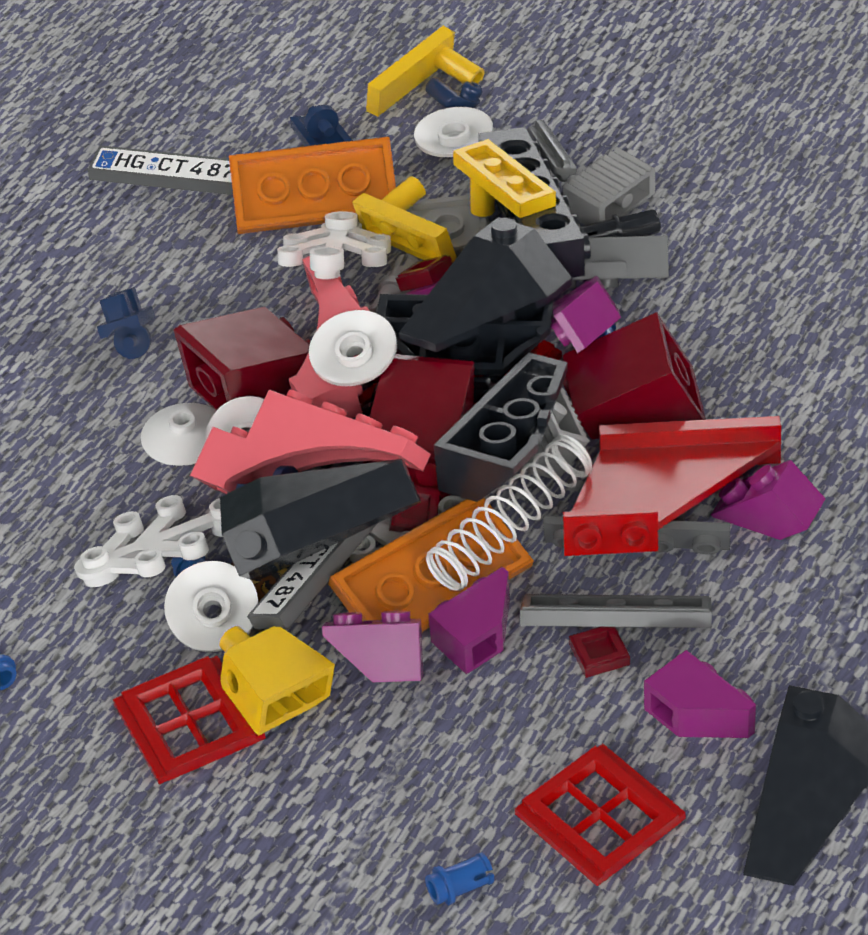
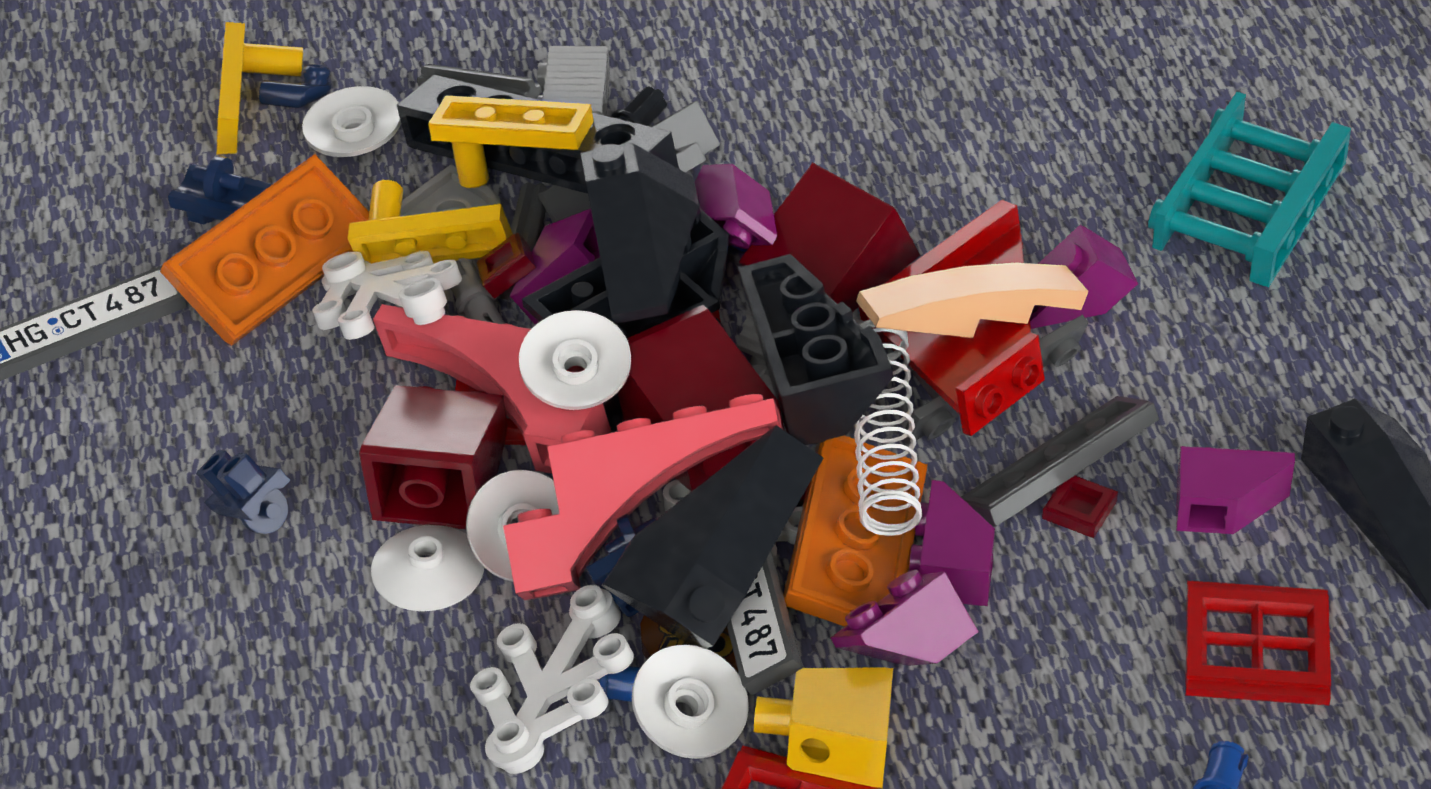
camera: 45 degrees left, 0 degrees up
none -> light nougat slope [856,263,1088,338]

